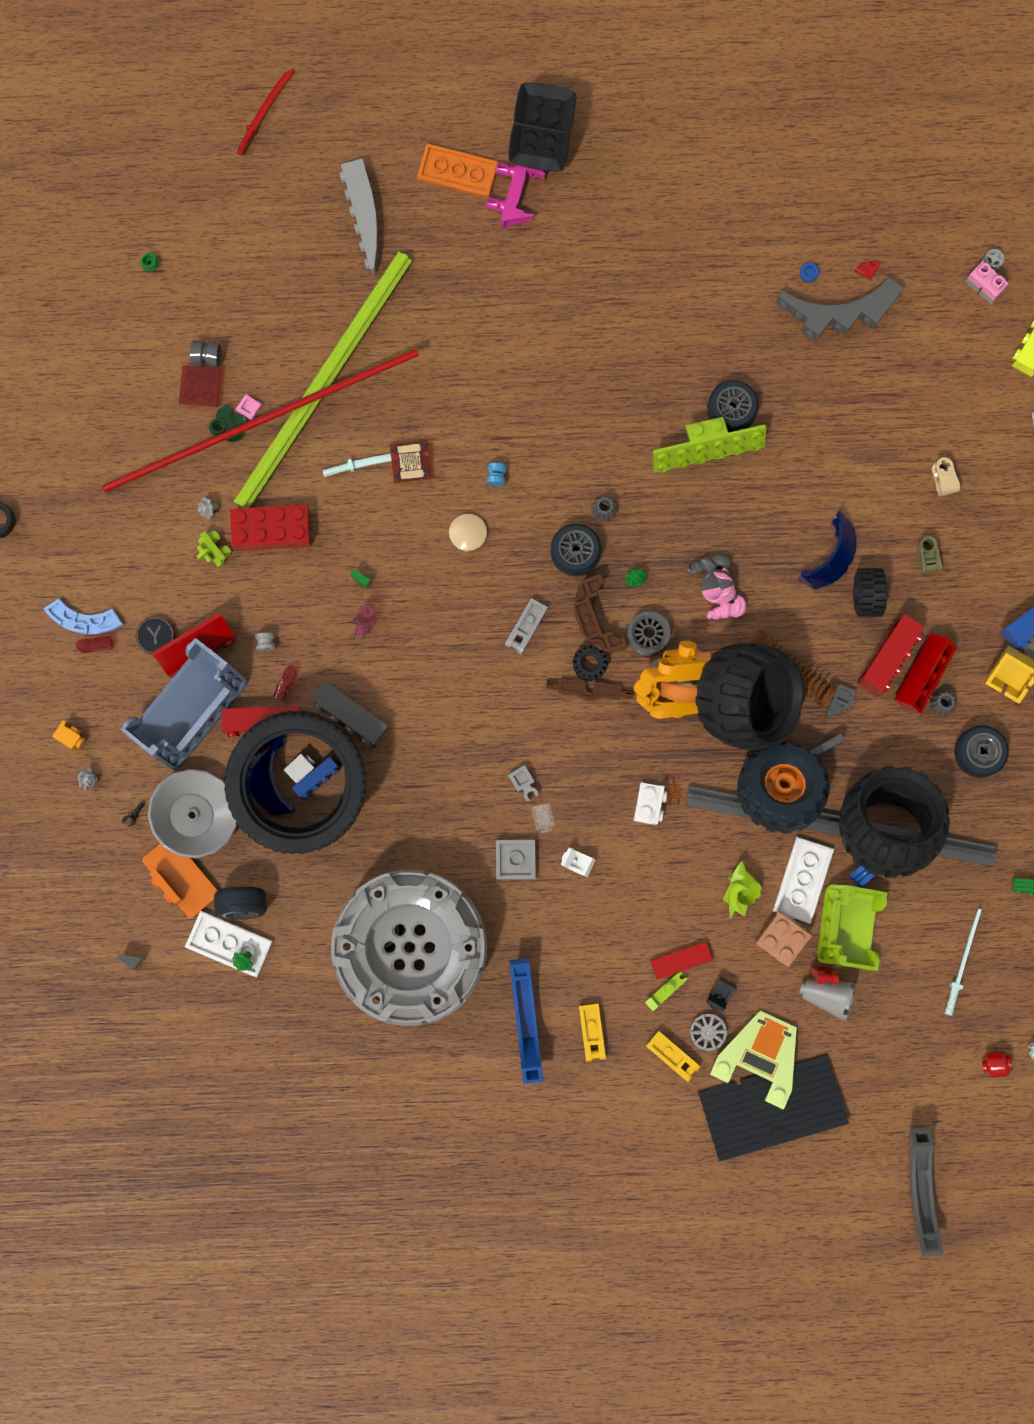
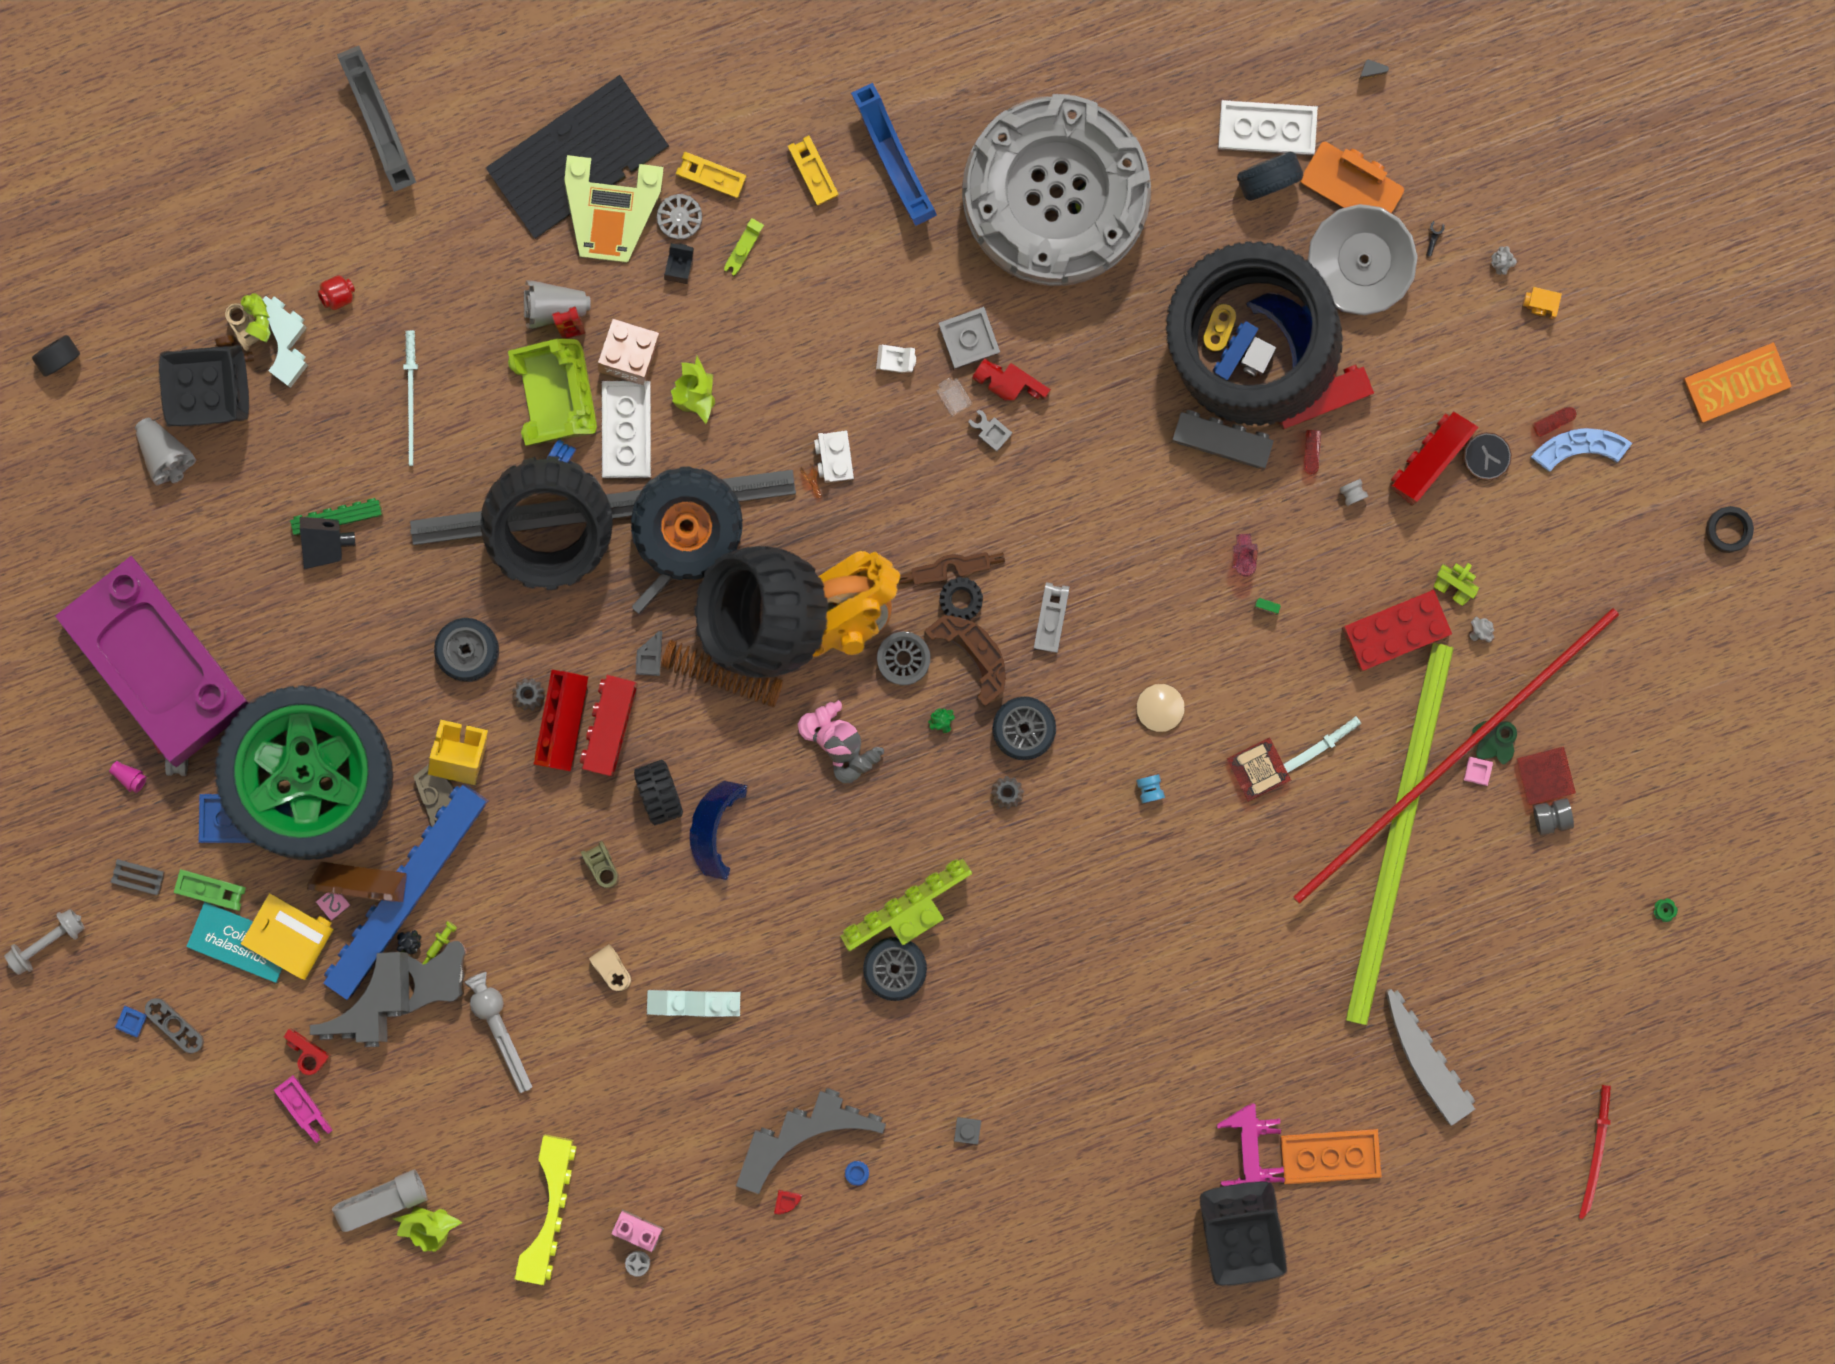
camera: 160 degrees right, 5 degrees up
sand blue windscreen [120,638,247,770] -> none
green plant [232,951,253,971] -> none
red tile [650,942,713,980] -> none
none -> light aqua arch [647,990,740,1017]
none -> dark grey plate [954,1117,981,1144]
none -> red plate [972,359,1051,402]
none -> yellow plate [1203,304,1236,352]

